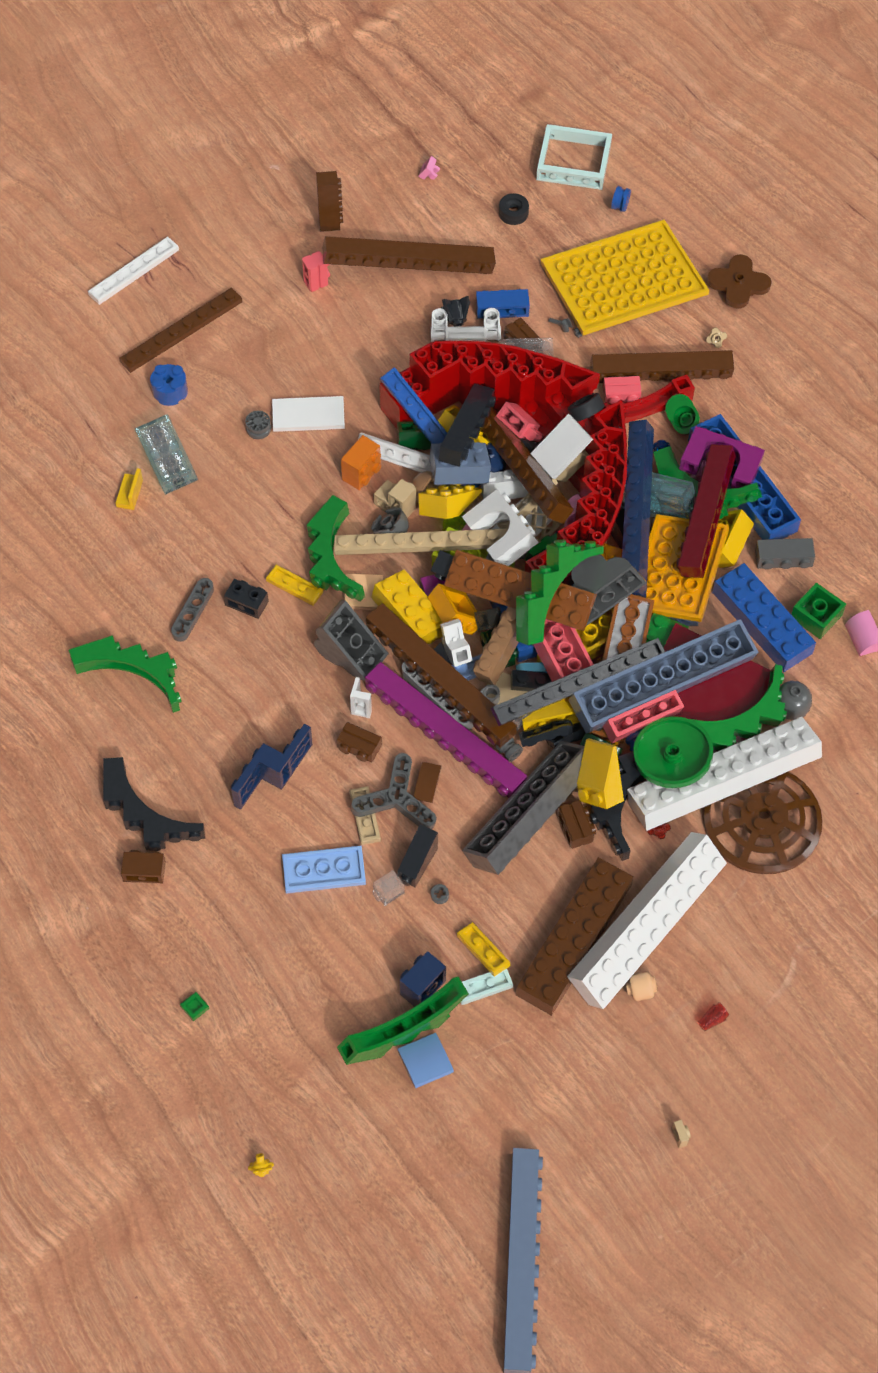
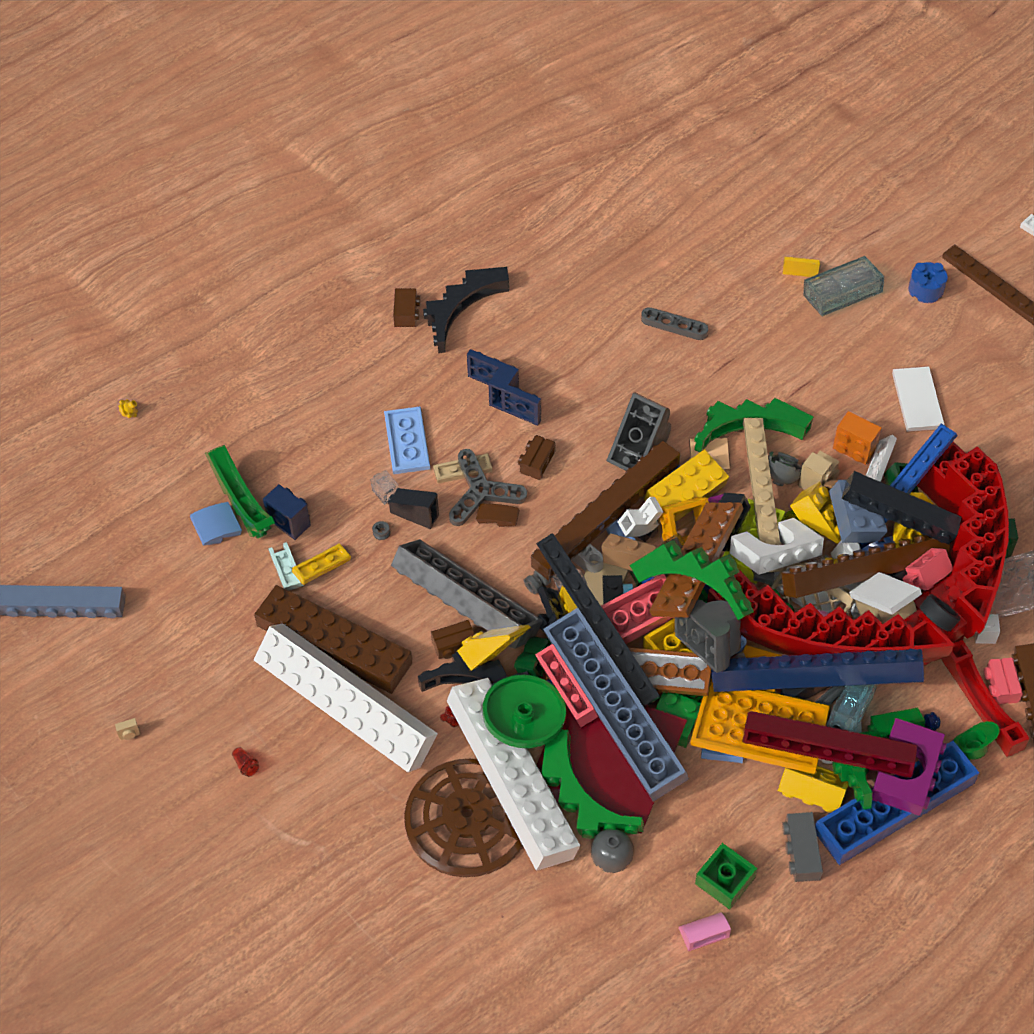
camera: 90 degrees right, 5 degrees down
green arch [69,636,182,713] -> none
green tile [180,992,209,1022] -> none
black brick [224,579,269,619] -> none
dark grey wheel [245,411,271,439] -> none
yellow tile [266,564,323,606] -> none
white panel [350,677,372,718] -> none
magenta brick [365,662,527,798] -> none
light nougat head [626,972,657,1001] -> none
blue brick [712,563,816,673] -> none

